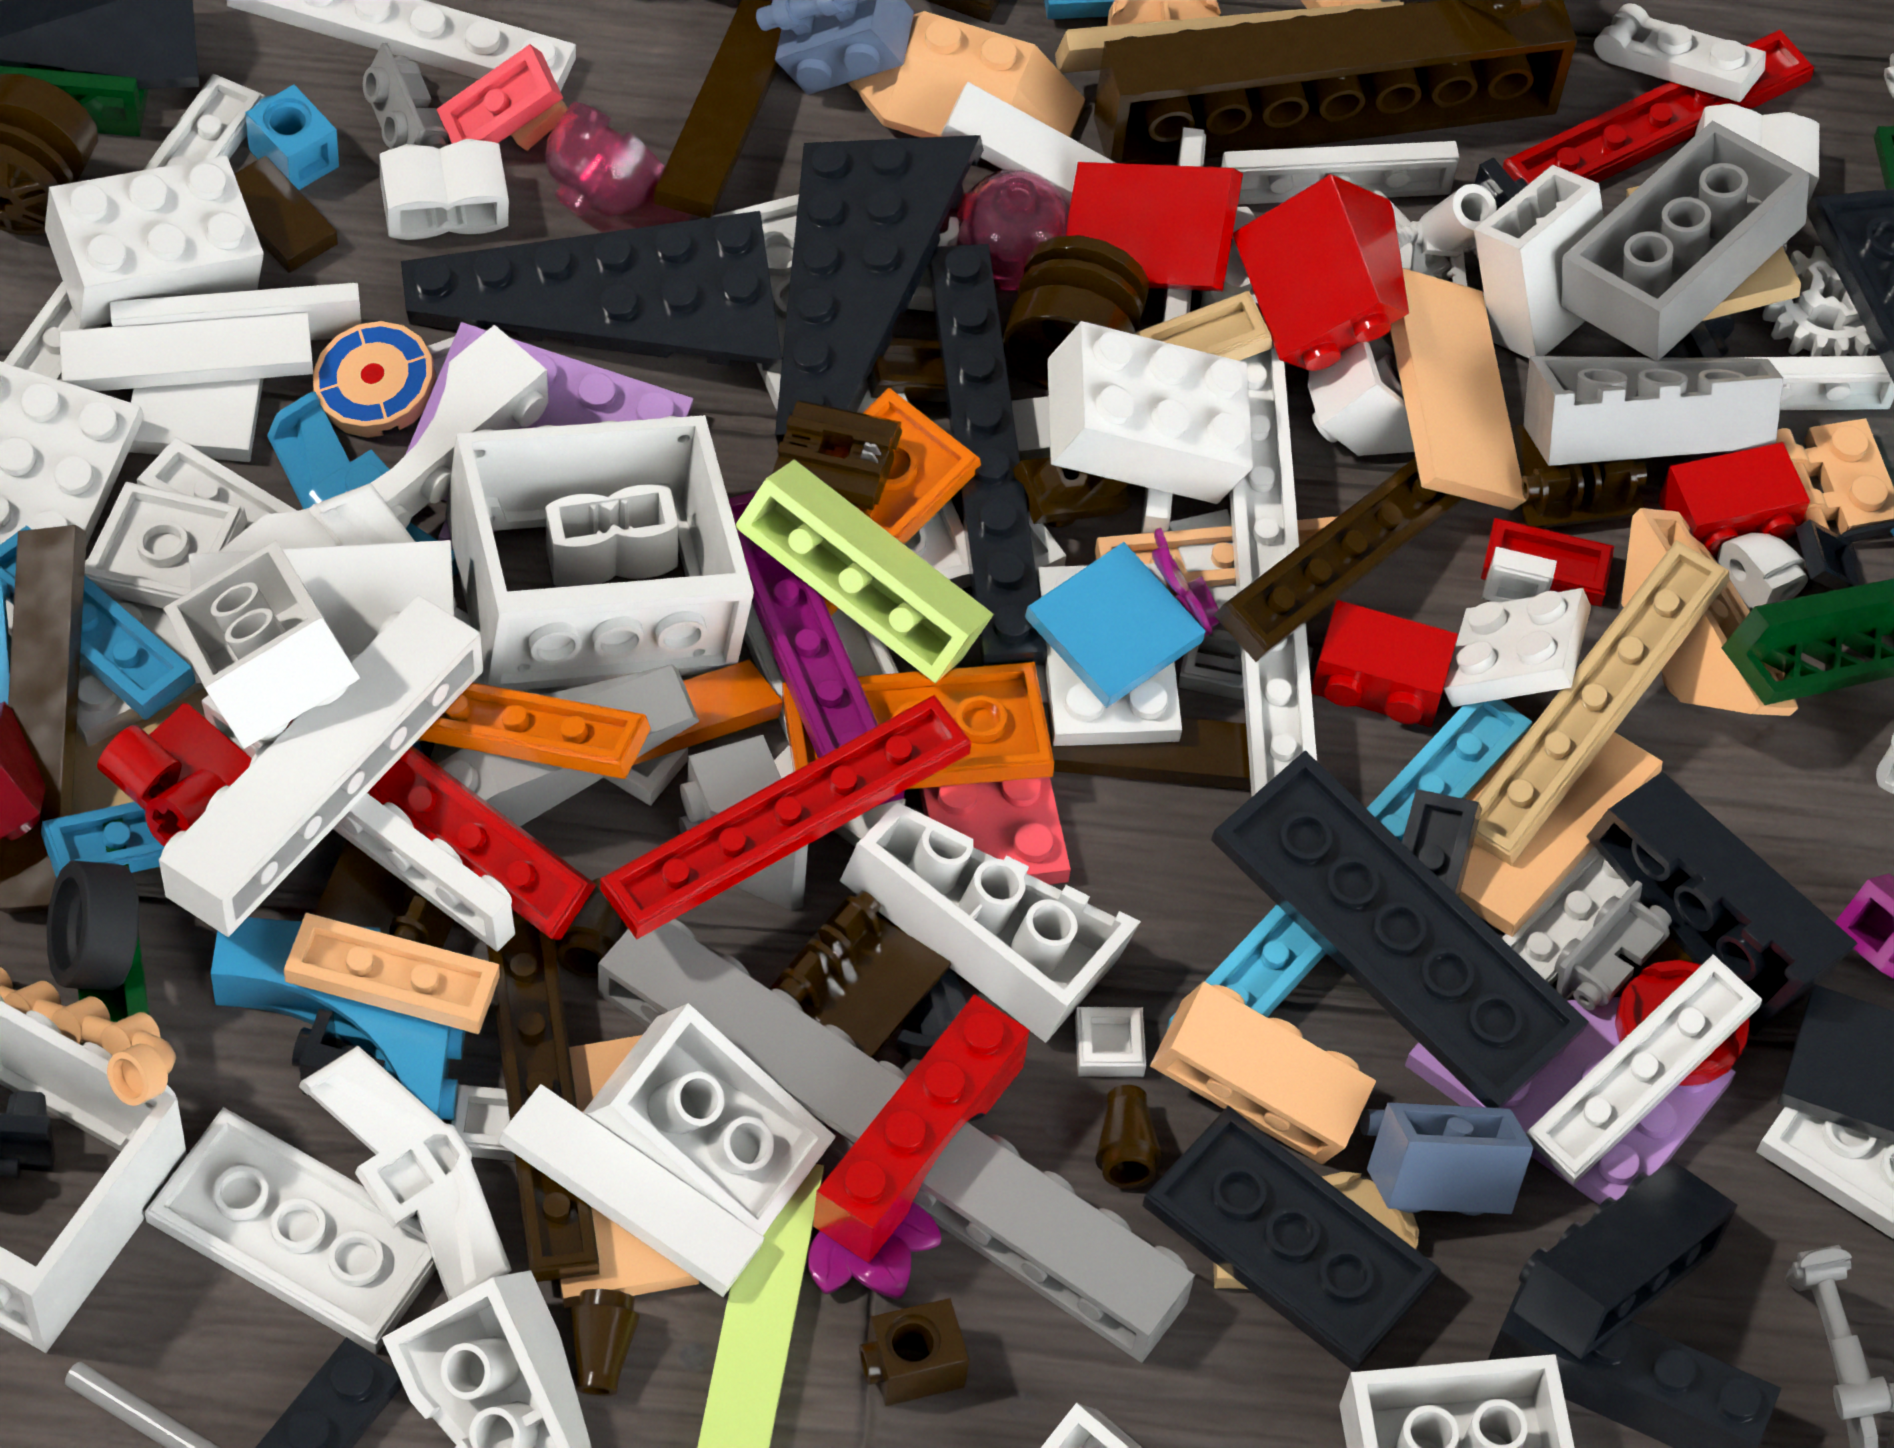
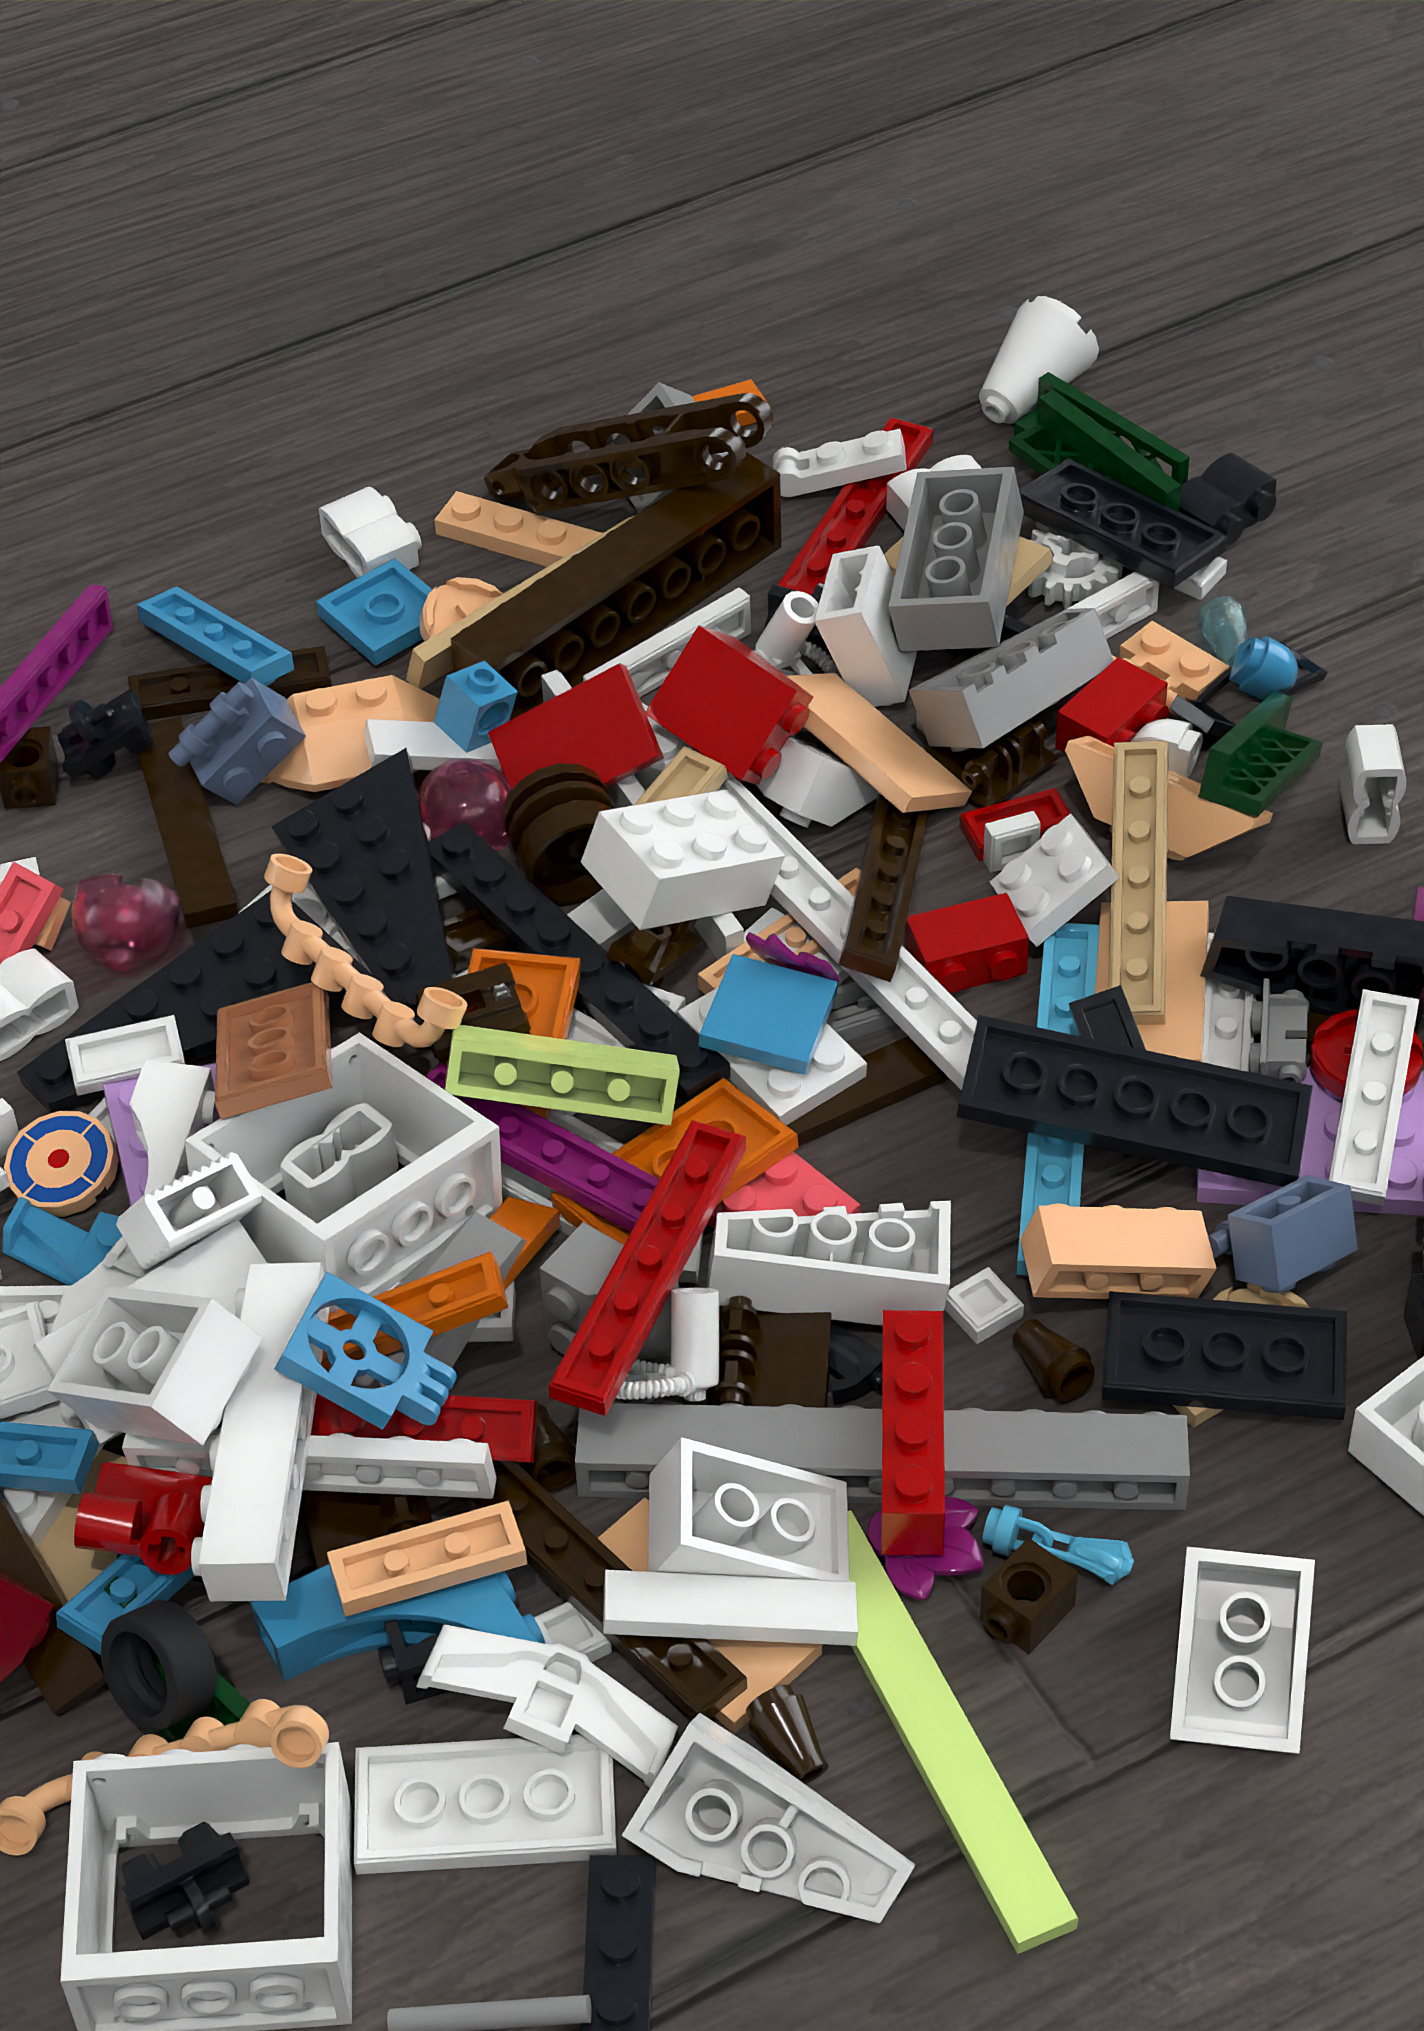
camera: 25 degrees left, 10 degrees down
none -> white tile [65,1015,185,1096]
none -> white brick [116,1152,262,1269]
none -> nougat tile [215,982,333,1120]
none -> light nougat bar [264,854,467,1048]
none -> dark azure piece [274,1272,457,1430]
none -> dark azure brick [434,661,518,753]
none -> white piece [616,1288,719,1401]
none -> medium azure piece [982,1505,1134,1585]

